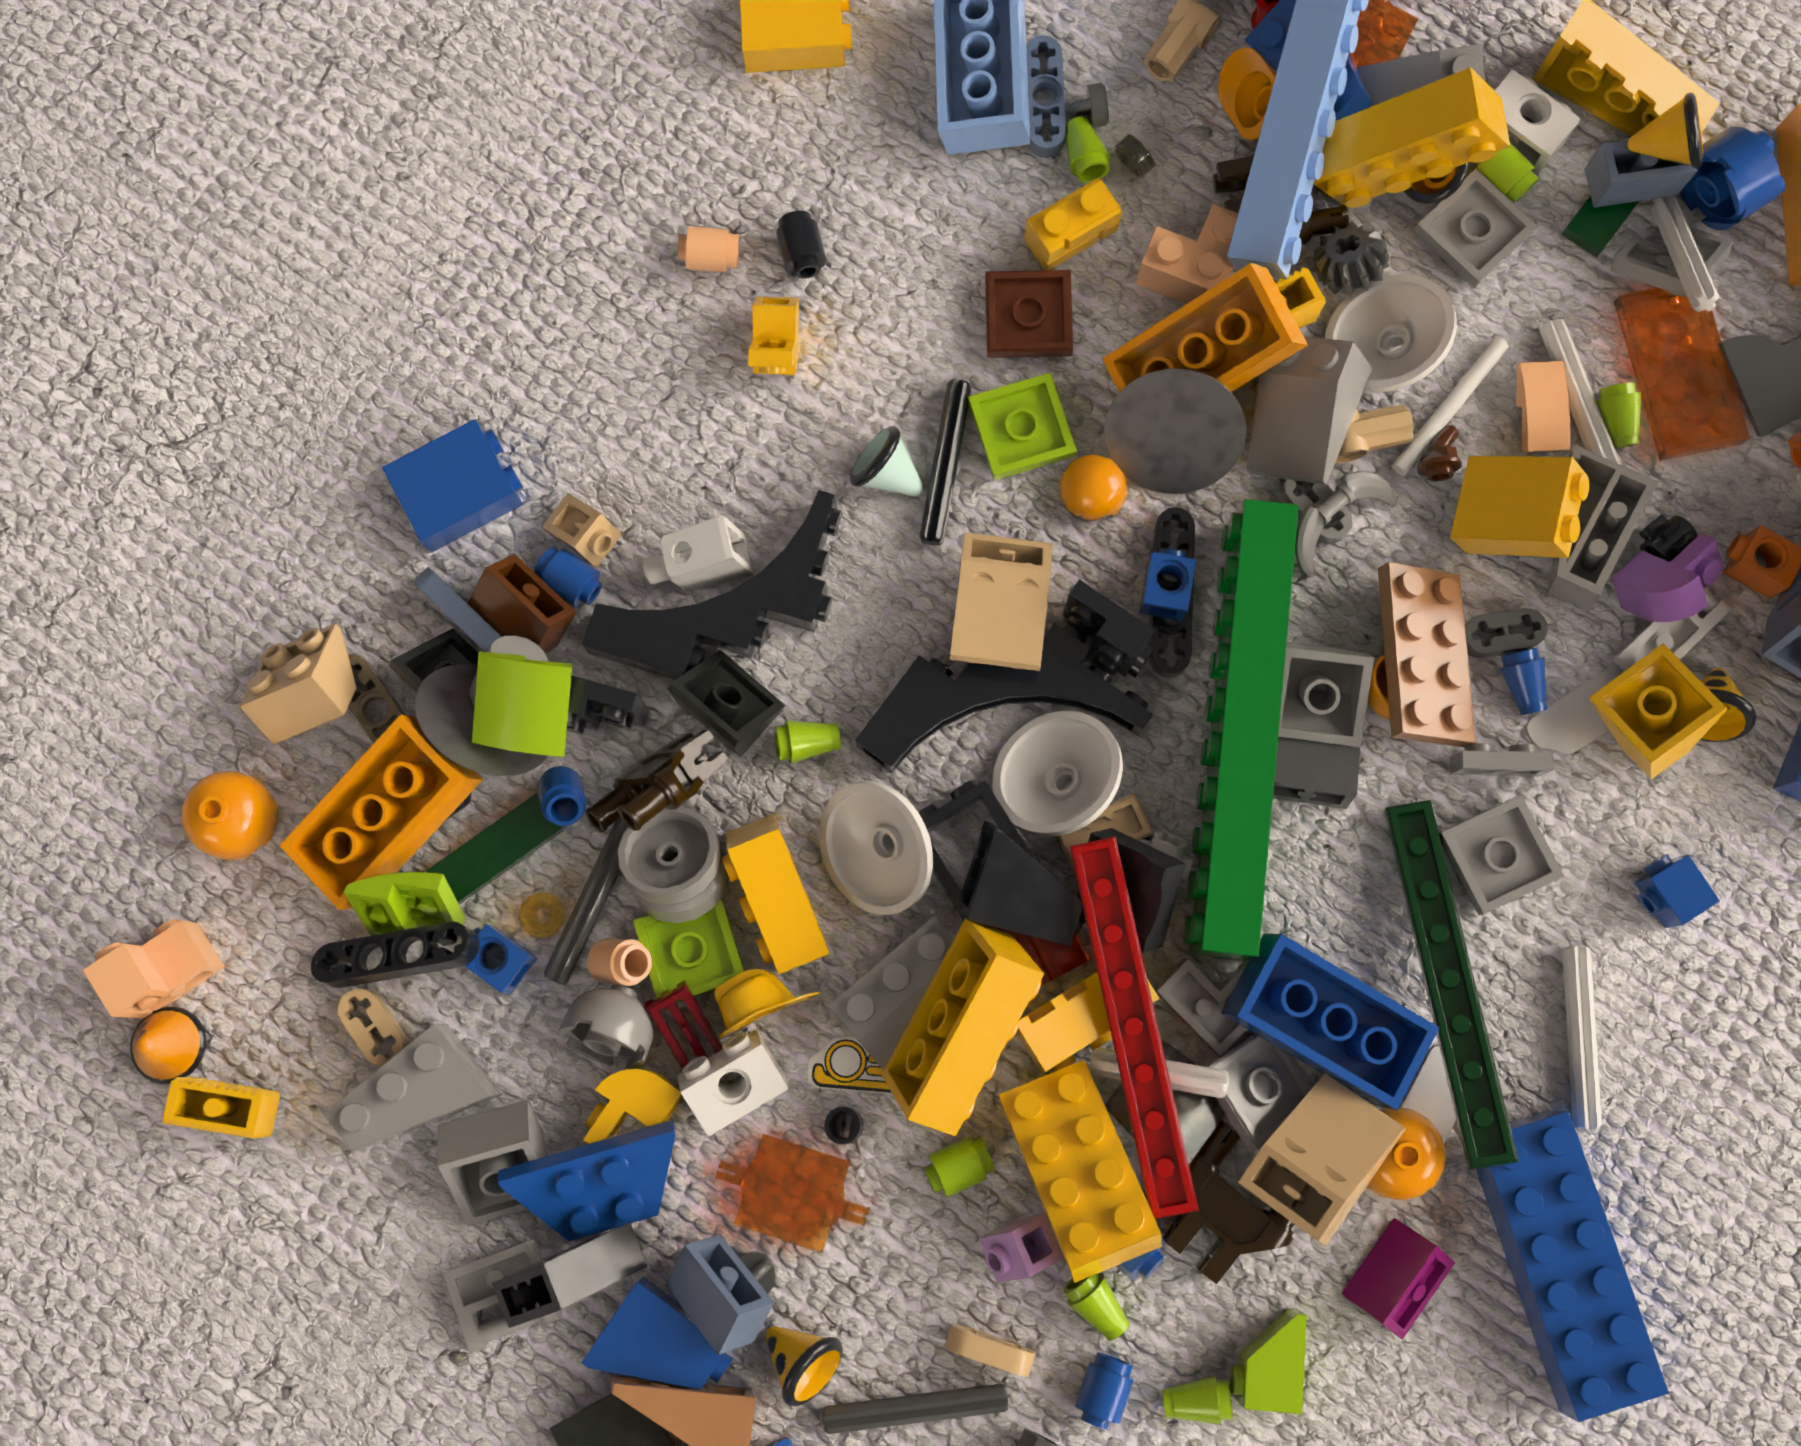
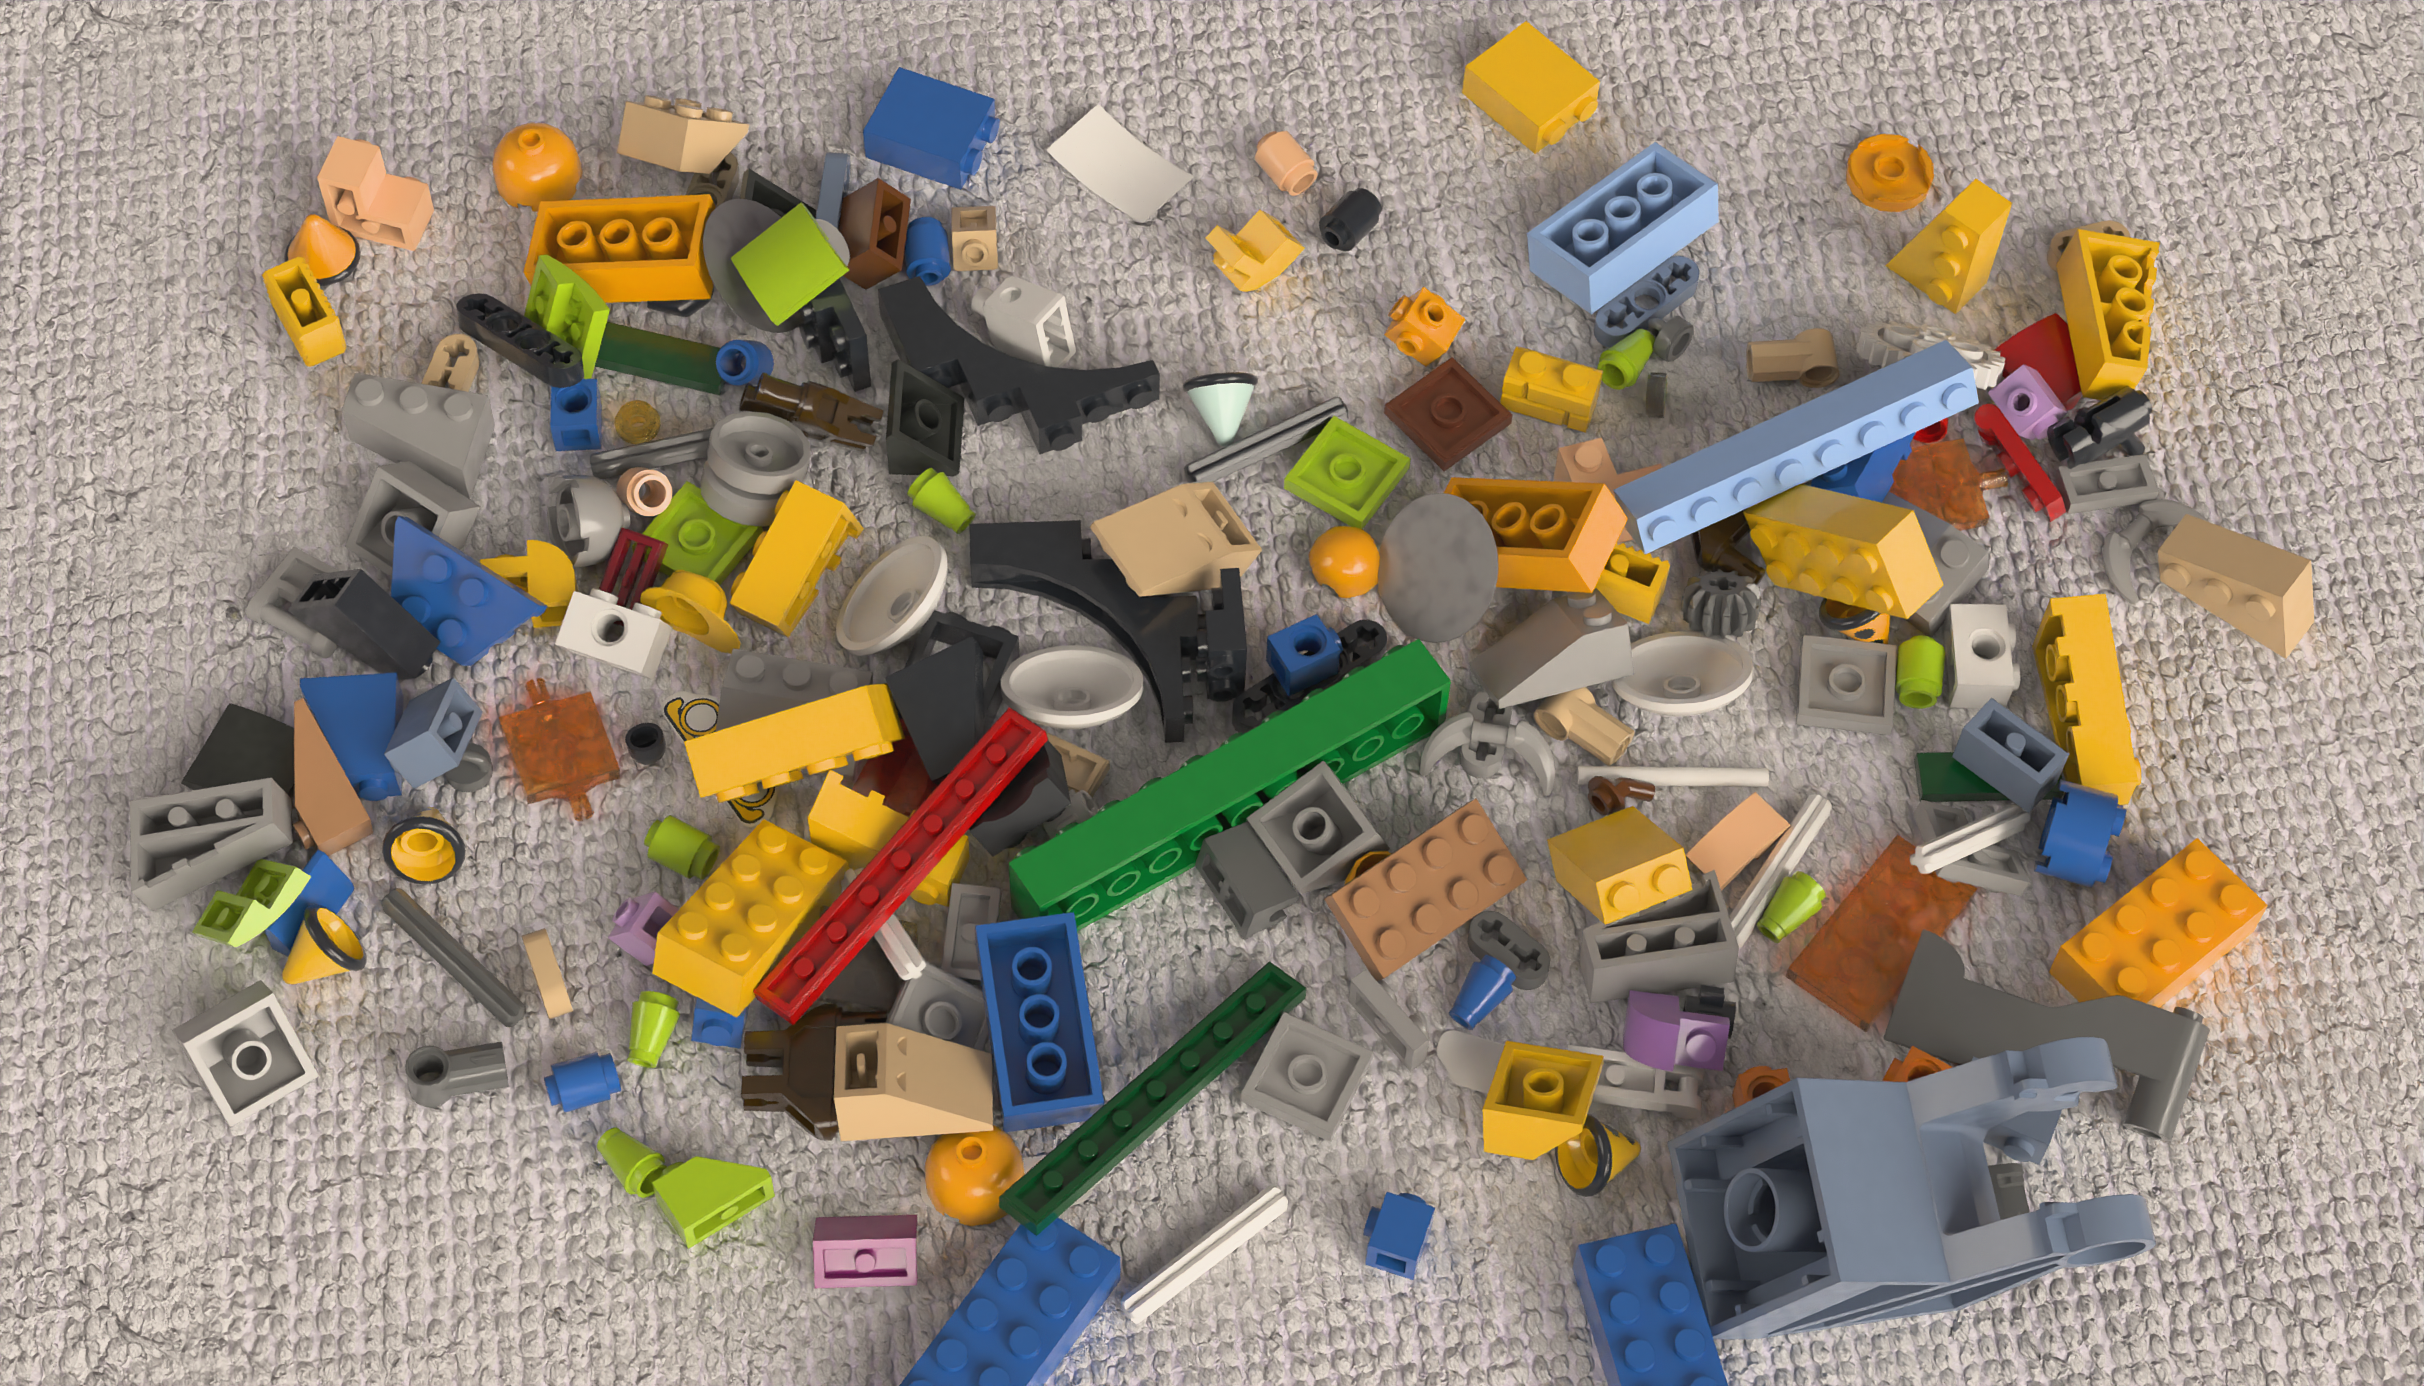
camera: 45 degrees right, 20 degrees down
yellow hat [1627,92,1704,169] -> none
none -> white sticker [1047,105,1193,223]
none -> light orange brick [1384,287,1465,367]

